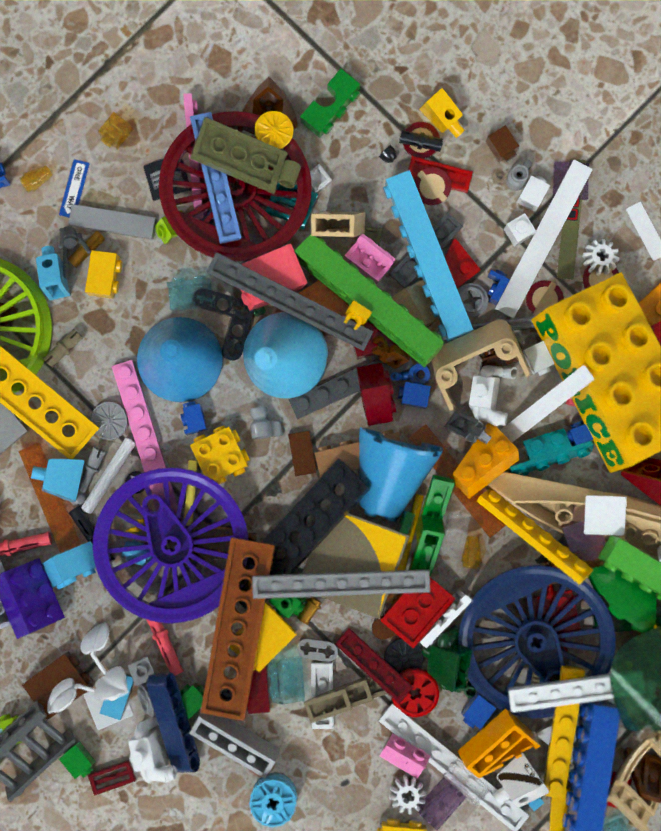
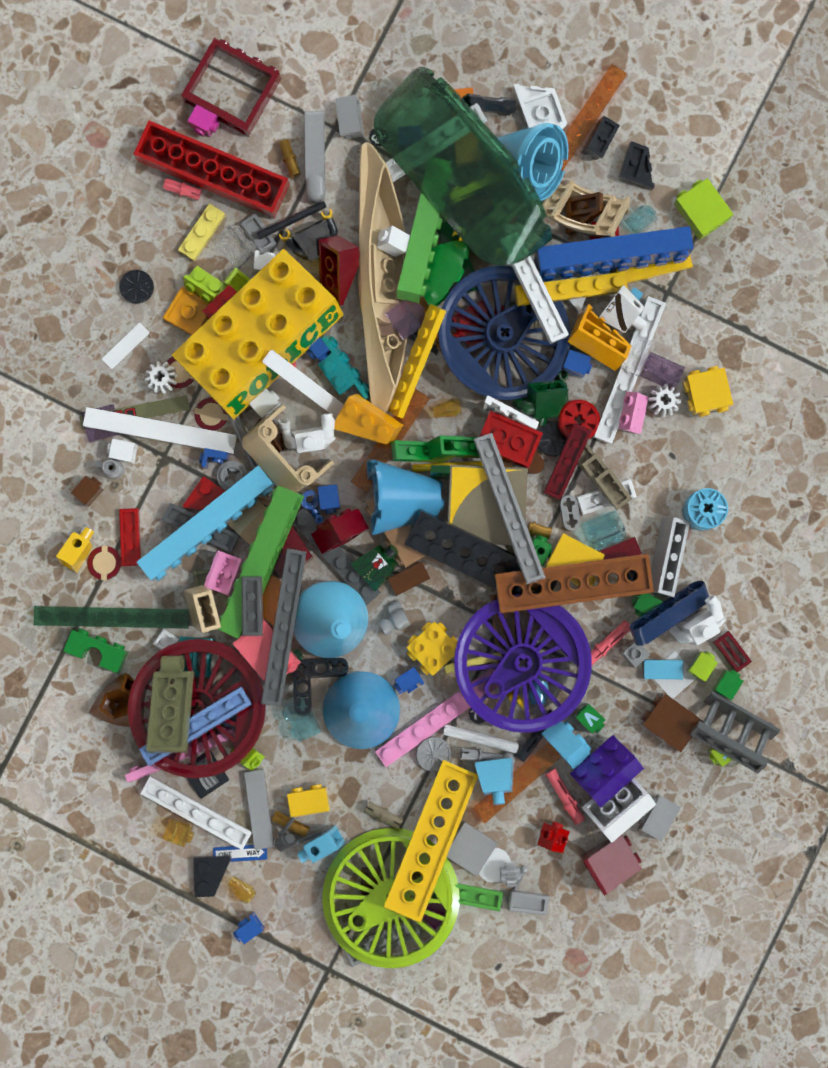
camera: 110 degrees left, 0 degrees up
white plant [47,622,128,714] -> none
light grey gear [137,682,156,717] -> none
yellow wheel [255,111,294,149] -> none
yellow tile [344,300,372,330] -> none
reddish brown plate [372,335,410,369] -> none
black hinge [378,144,397,163] -> none
black pin [399,130,443,152] -> none
sticker [414,167,451,205] -> none
dark grey hinge [444,410,492,444] -> none
white brick [504,213,536,247] -> none
white sticker [584,496,626,536] -> none
none -> clear green plate [33,606,189,629]
none -> white plate [140,776,252,850]
none -> black wing [193,856,232,897]
none -> dark grey tile [242,576,263,636]
none -> dark green torso [350,544,398,591]
none -> green brick [574,703,605,734]
none -> lime brick [686,651,718,682]

